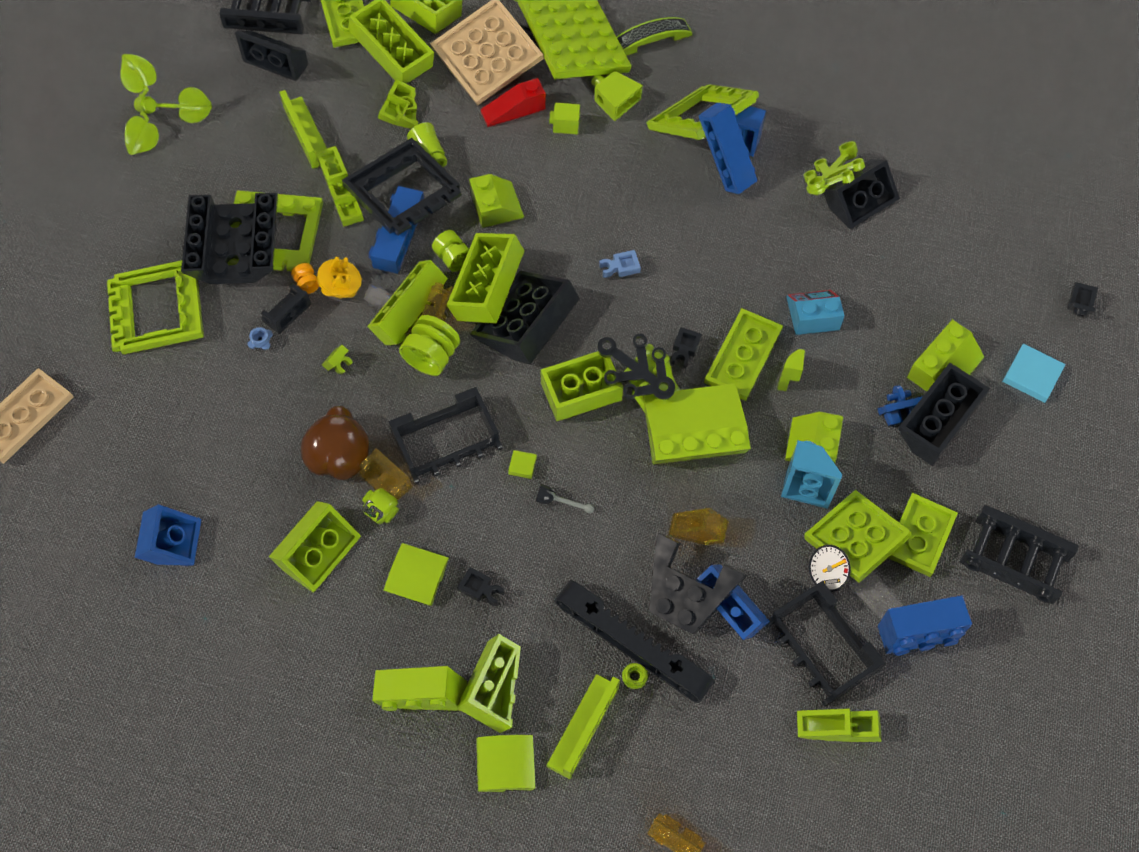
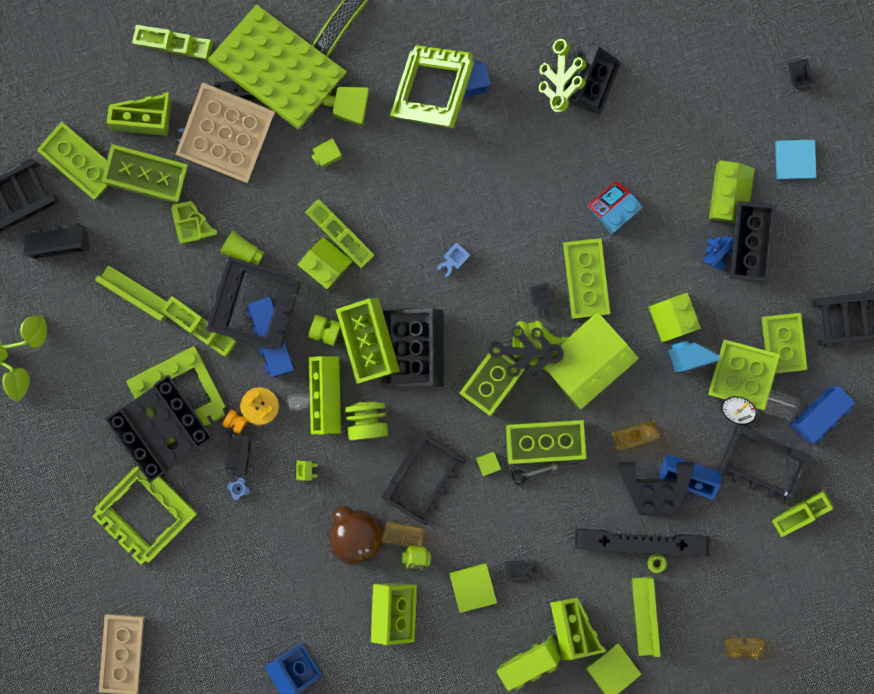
camera: 30 degrees left, 25 degrees up
clear yellow hinge [422,283,453,322] -> none
red slope [480,78,546,127] -> none
blue brick [698,102,758,194] -> none
lime slope [777,349,805,391] -> none
none -> lime slope [305,199,374,268]
none -> lime brick [505,420,586,464]

